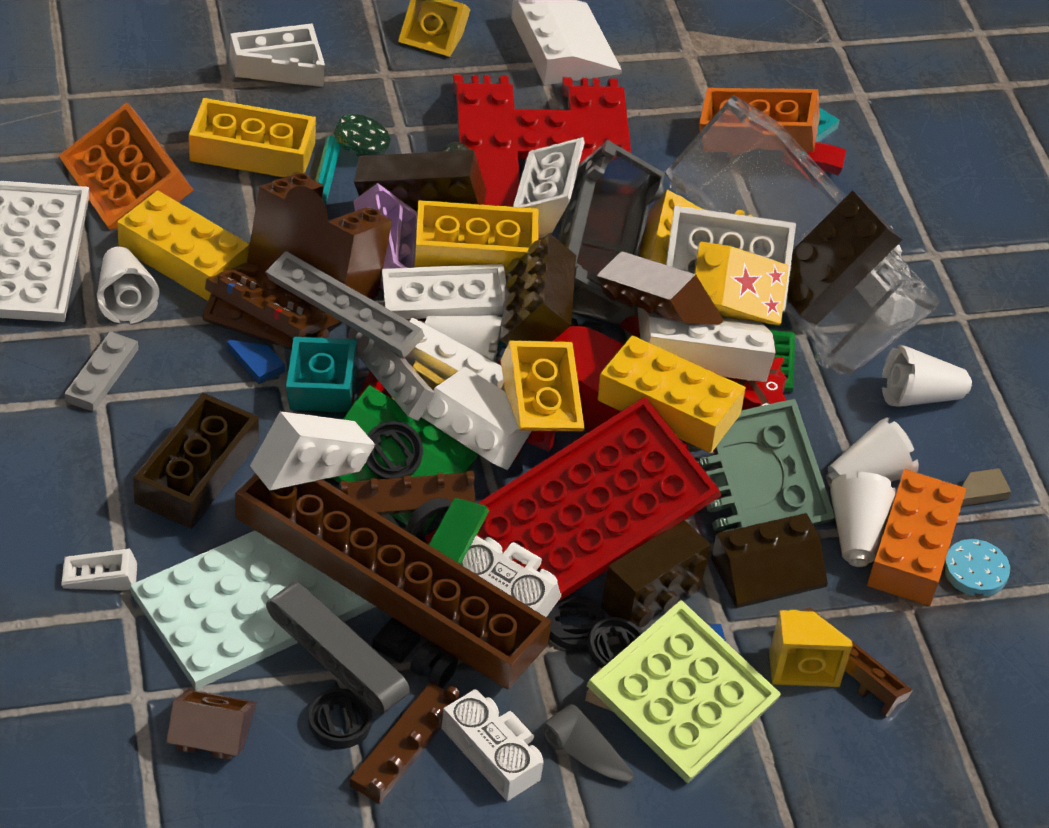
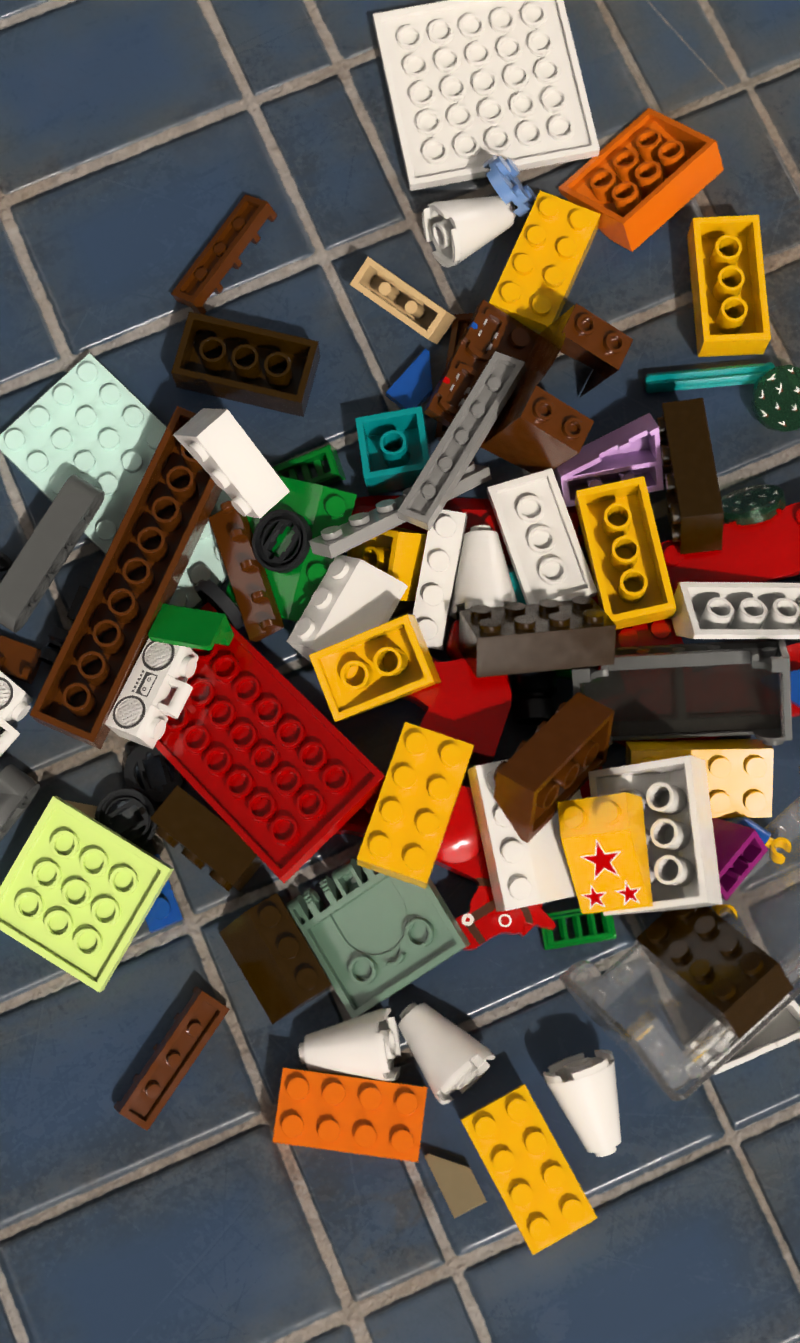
camera: 85 degrees right, 30 degrees up
white slope [61,549,137,590] -> none
light grey plate [64,331,139,412] -> none
yellow slope [769,610,852,687] -> none
medium azure tile [944,539,1010,597] -> none
none -> reddish brown hinge [171,194,277,315]
none -> tan brick [350,257,456,345]
none -> yellow brick [460,1084,597,1255]
none -> medium blue plate [483,155,537,218]

